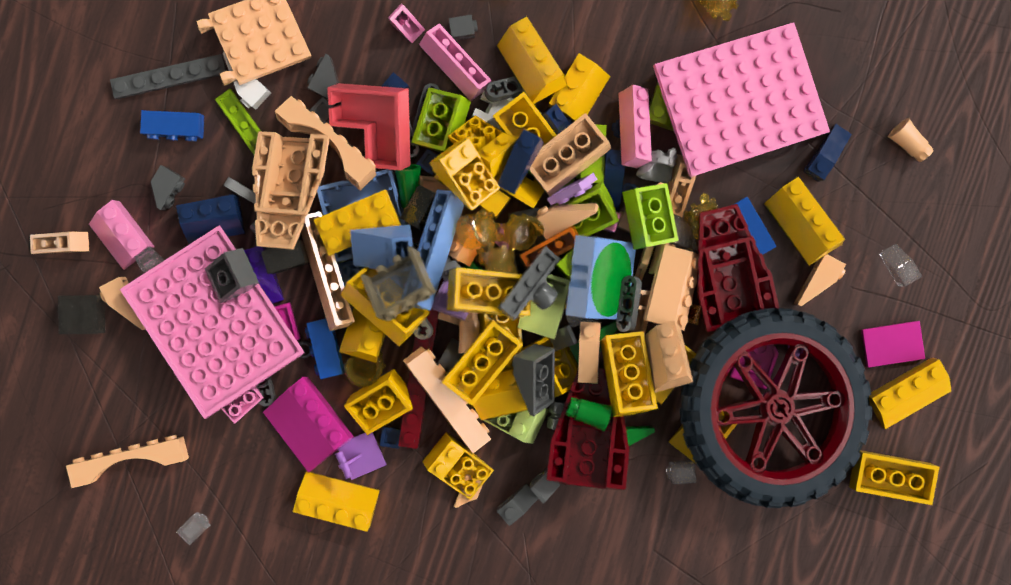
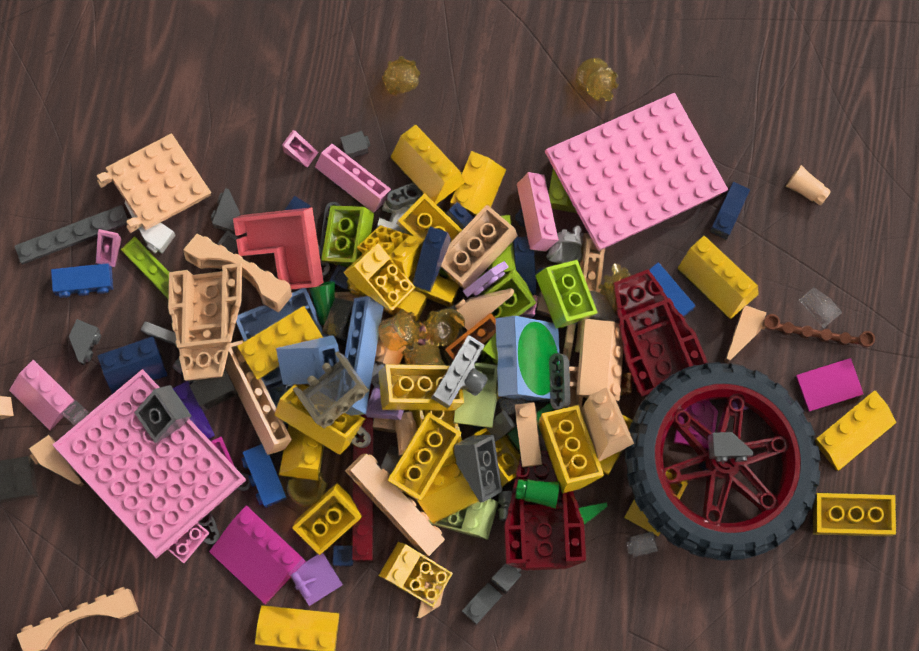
camera: 10 degrees left, 10 degrees down
none -> bright pink slope [96,229,122,267]
none -> dark grey slope [708,432,753,462]
none -> copper bar [763,314,875,348]

